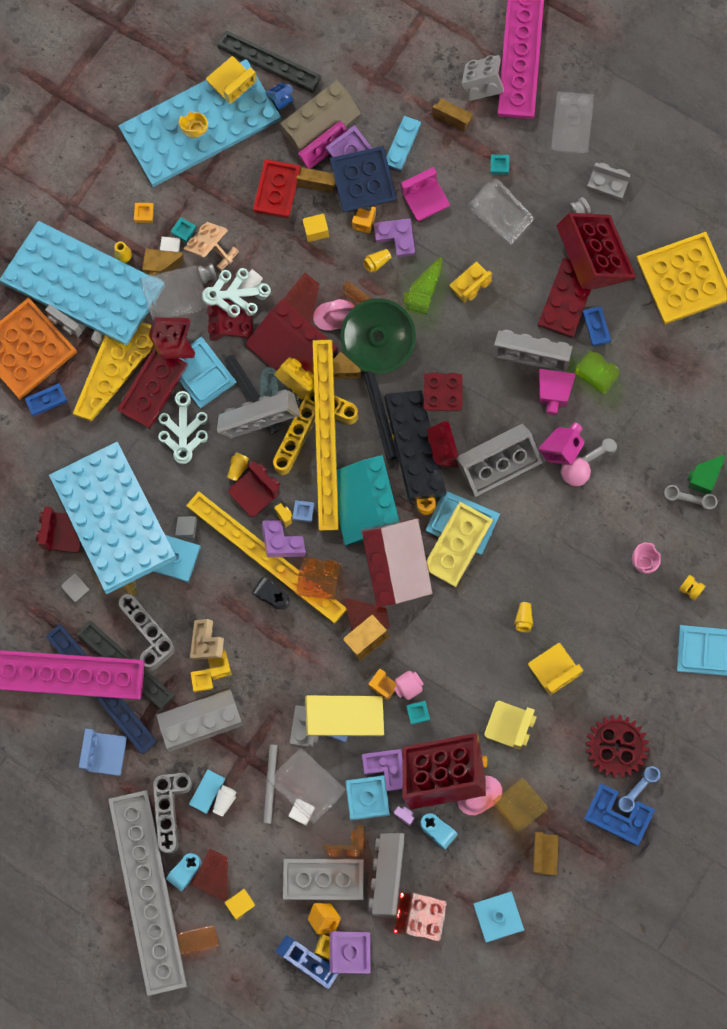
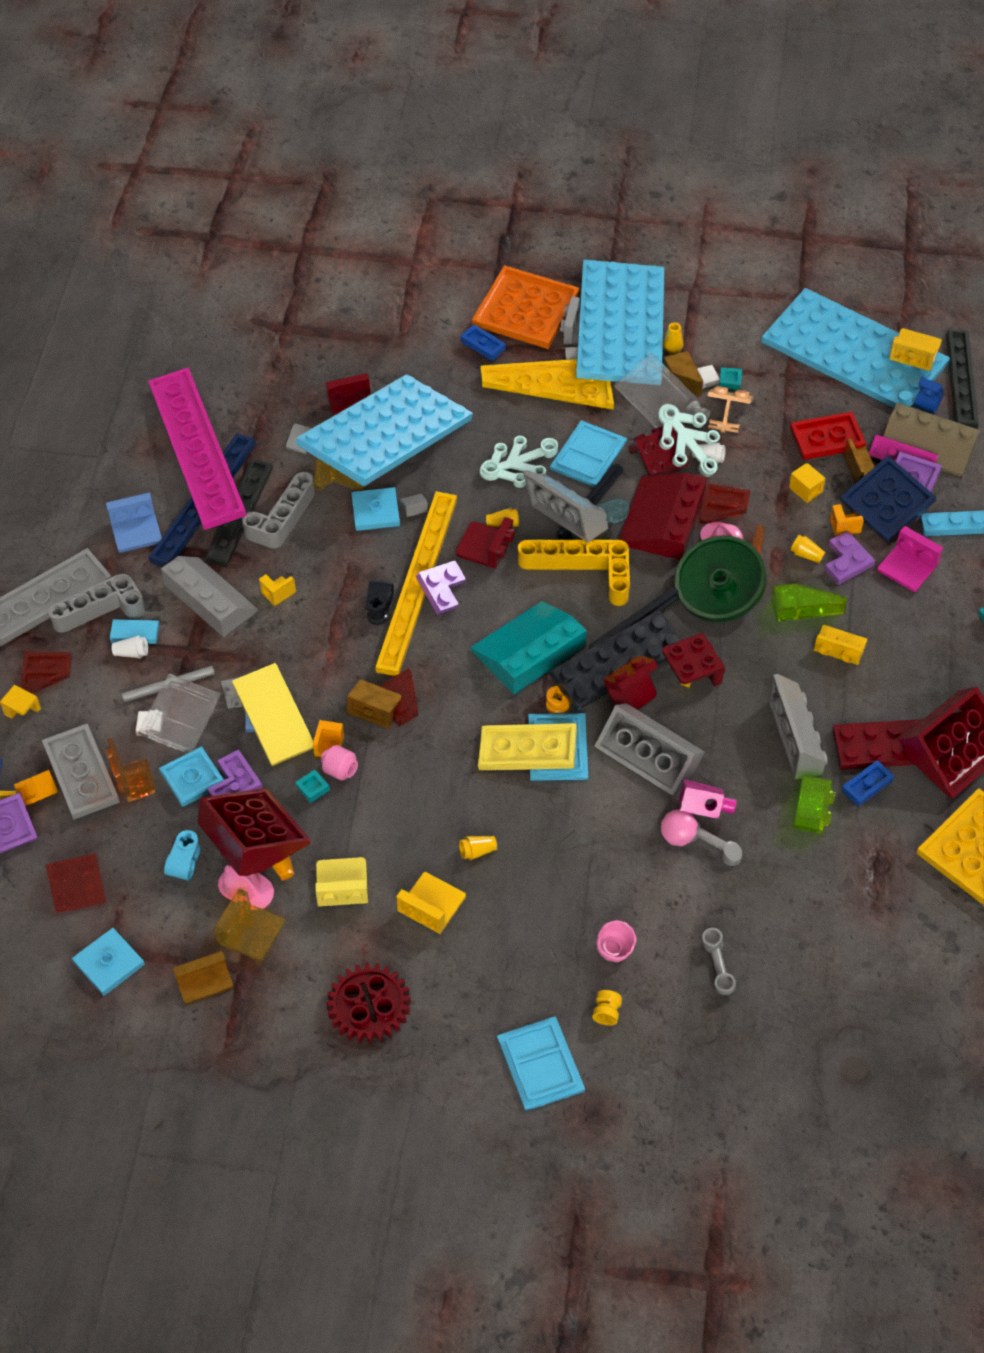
camera: 60 degrees right, 20 degrees down
dark red plate [117,347,188,429] -> none
light orange plate [134,203,154,223] -> none
dark red bracket [149,317,195,359] -> none
medium azure piece [166,853,202,892] -> none
yellow hair [178,112,208,139] -> none
tan plate [190,619,224,660] -> none
yellow plate [191,669,213,693] -> none
yellow bracket [274,357,314,400] -> none
yellow plate [274,503,293,528] -> none
medium blue plate [293,500,315,523] -> none
clear orange bracket [297,558,341,600] -> none
yellow plate [313,340,339,531] -> none
pearl gold slope [333,352,361,379] -> none
slope [361,518,433,608] -> none
light grey slope [369,833,405,918] -> none
lavender plate [394,806,415,826] -> none
clear slope [466,179,535,245] -> none
dark pink torso [538,369,575,415] -> none
blue plate [584,784,655,846] -> none
medium blue bar [618,766,660,812] -> none
green slope [687,455,725,495] -> none

